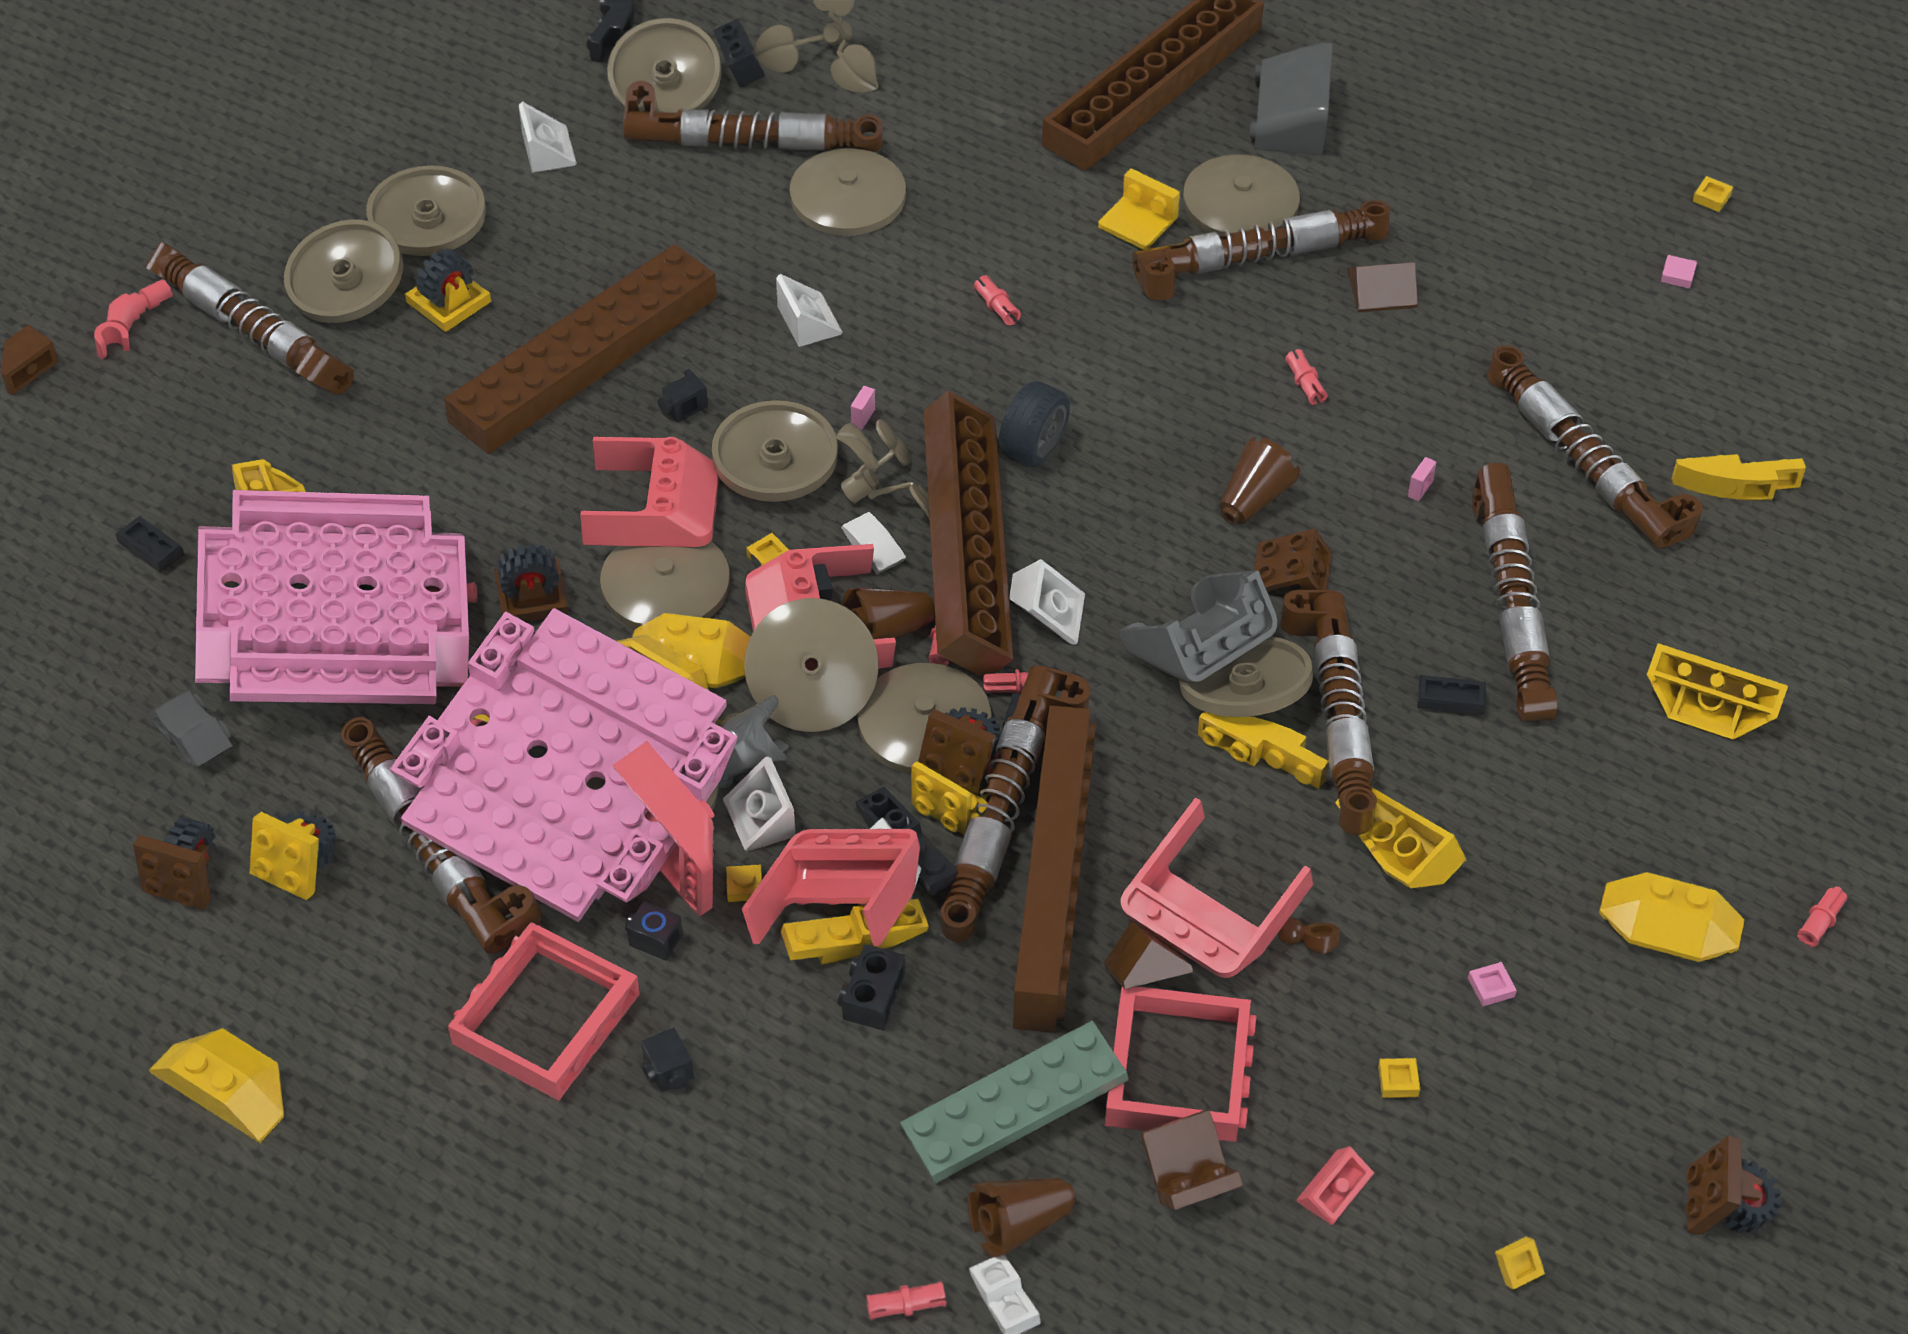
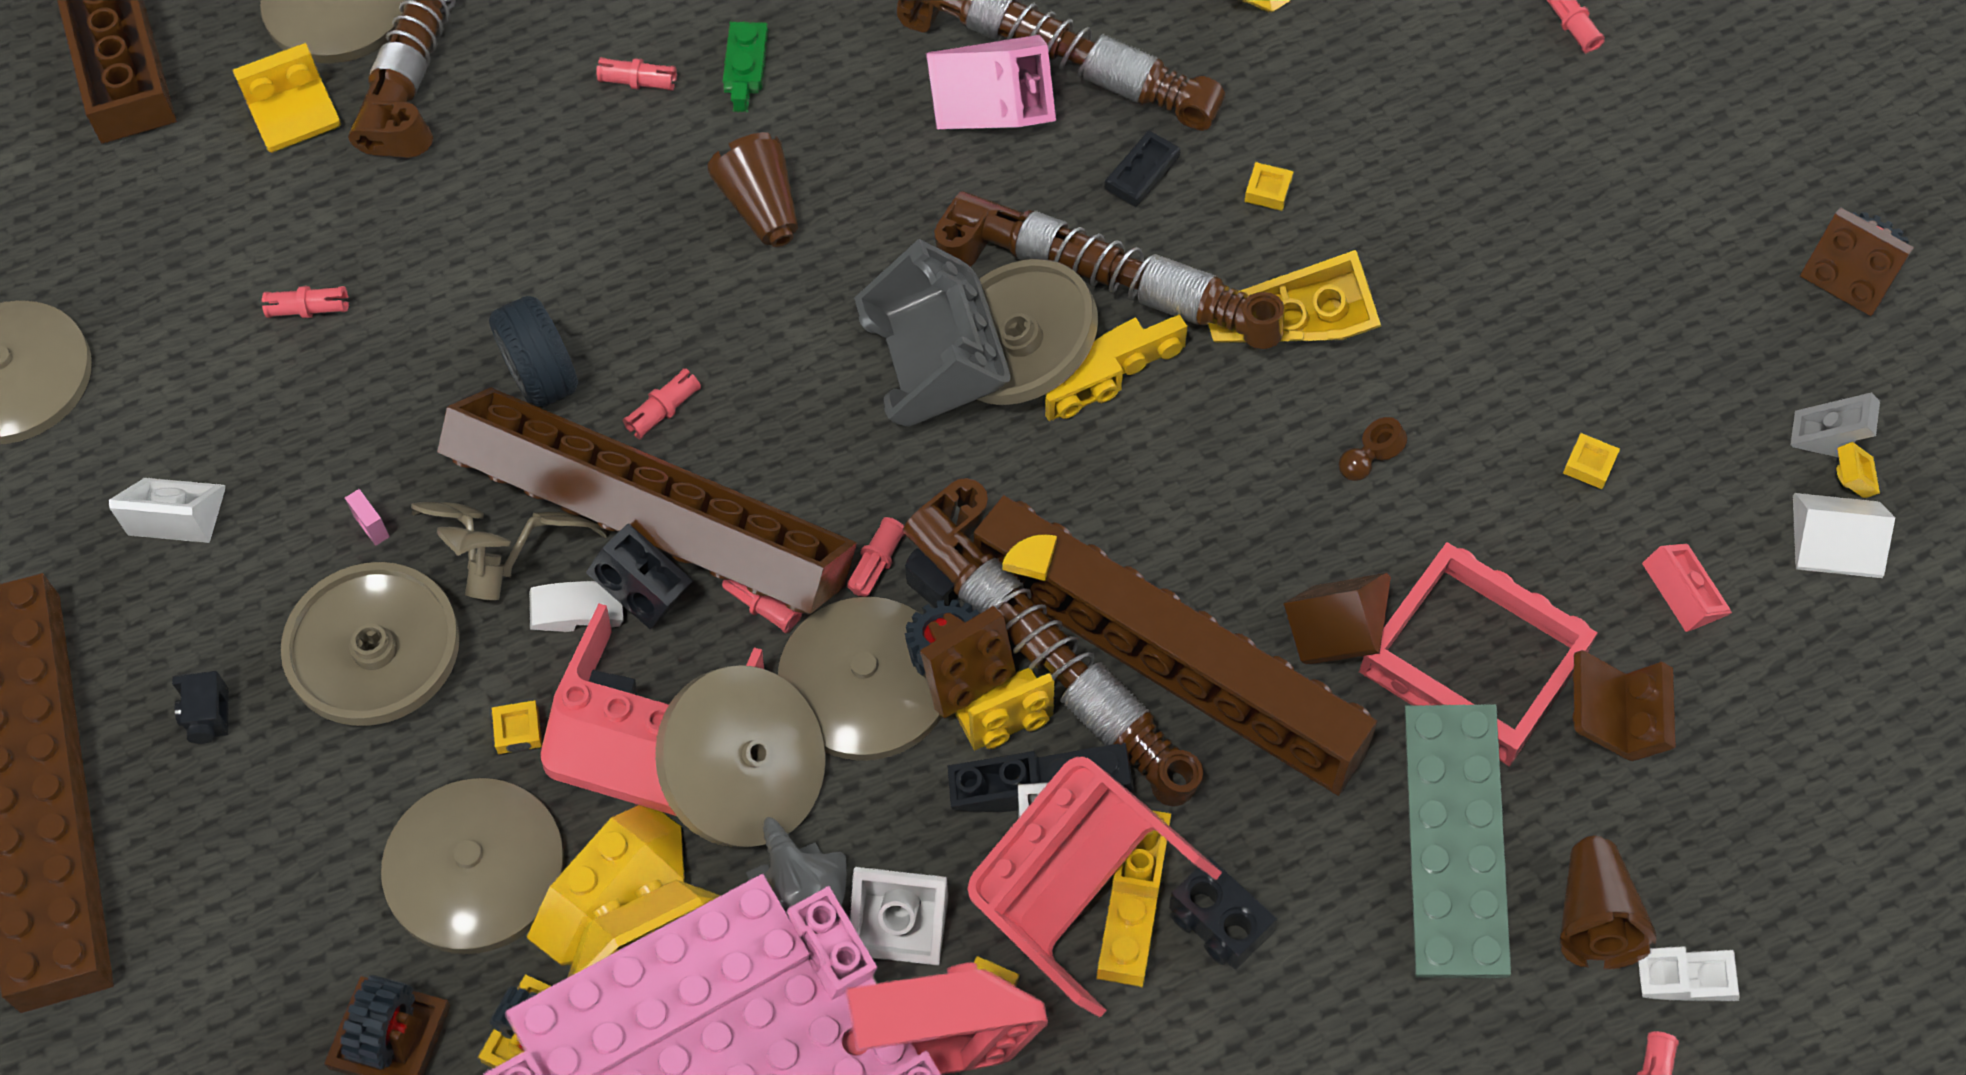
camera: 60 degrees left, 10 degrees up
coral windscreen [580,437,720,547] -> none
reddish brown cone [842,588,935,640] -> none
white slope [1009,559,1085,645] -> none
coral windscreen [1121,797,1313,978] -> none
reddish brown bracket [1254,528,1332,602] -> none
bright pink tile [1408,457,1436,501] -> none
bright pink tile [1468,962,1517,1006] -> none
yellow wedge [1599,872,1745,962] -> none
none -> black brick [586,523,693,630]
none -> coral pin [623,368,701,440]
none -> green hinge [723,22,768,112]
none -> bright pink slope [926,35,1056,129]
none -> yellow tile [1002,535,1057,581]
none -> yellow plate [1244,162,1293,211]
none -> light grey slope [1790,392,1880,457]
none -> white slope [1793,493,1895,578]

